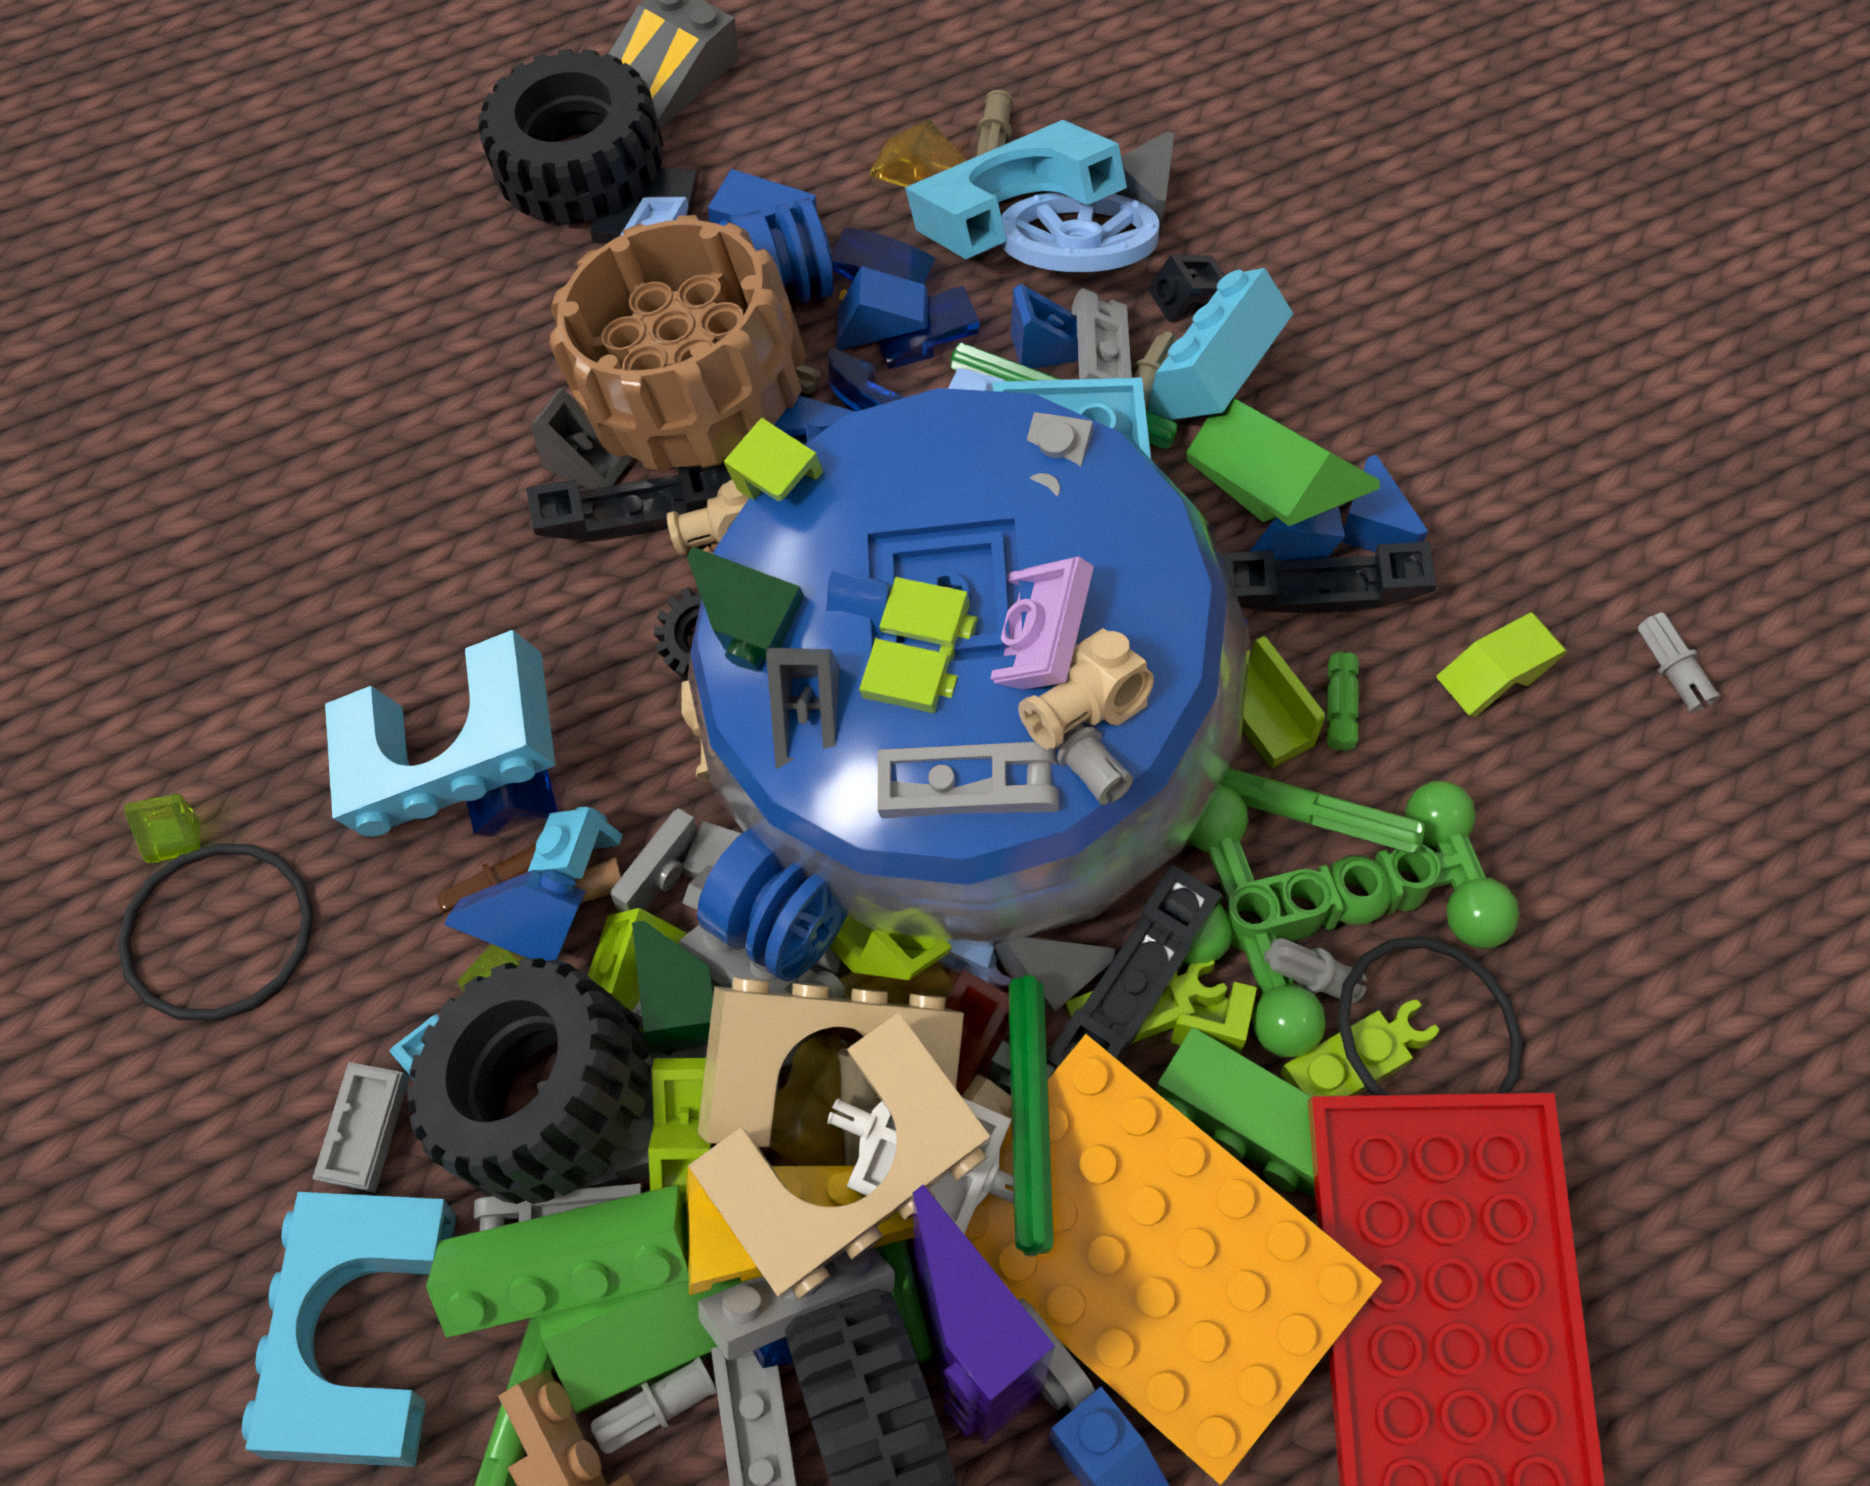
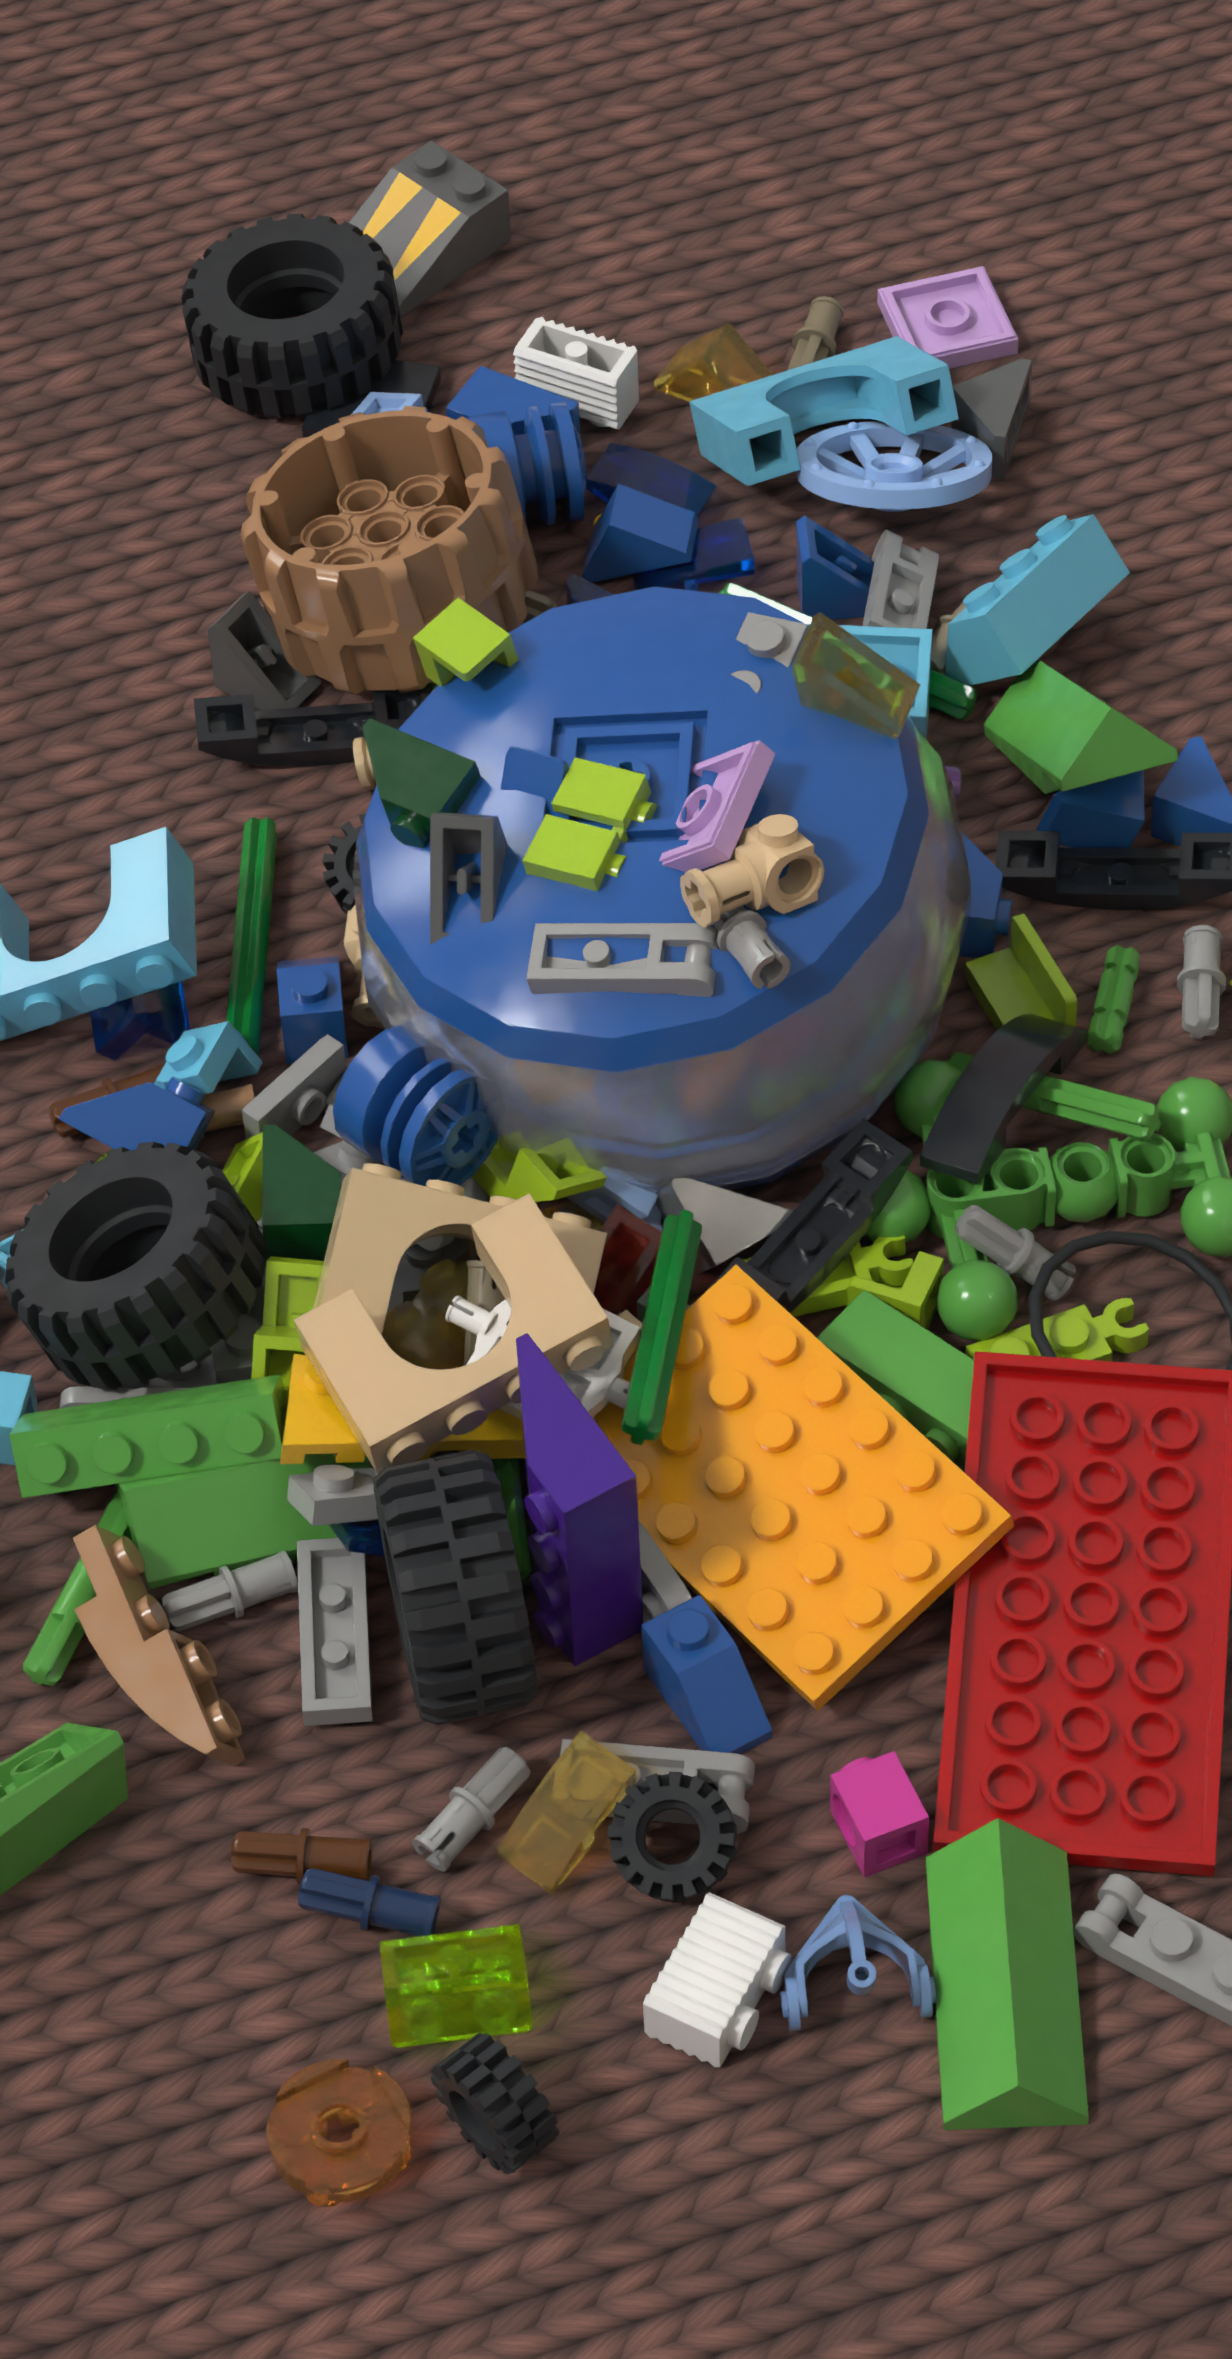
camera: 10 degrees right, 10 degrees down
black bracket [1149,255,1226,321] -> none
none -> green axle [226,817,278,1056]
none -> blue slope [277,956,348,1064]
none -> white brick [513,317,639,429]
none -> clear yellow slope [791,612,920,739]
none -> lavender tile [877,266,1018,369]
none -> black slope [920,1014,1088,1184]
none -> light grey axle [1177,925,1226,1040]

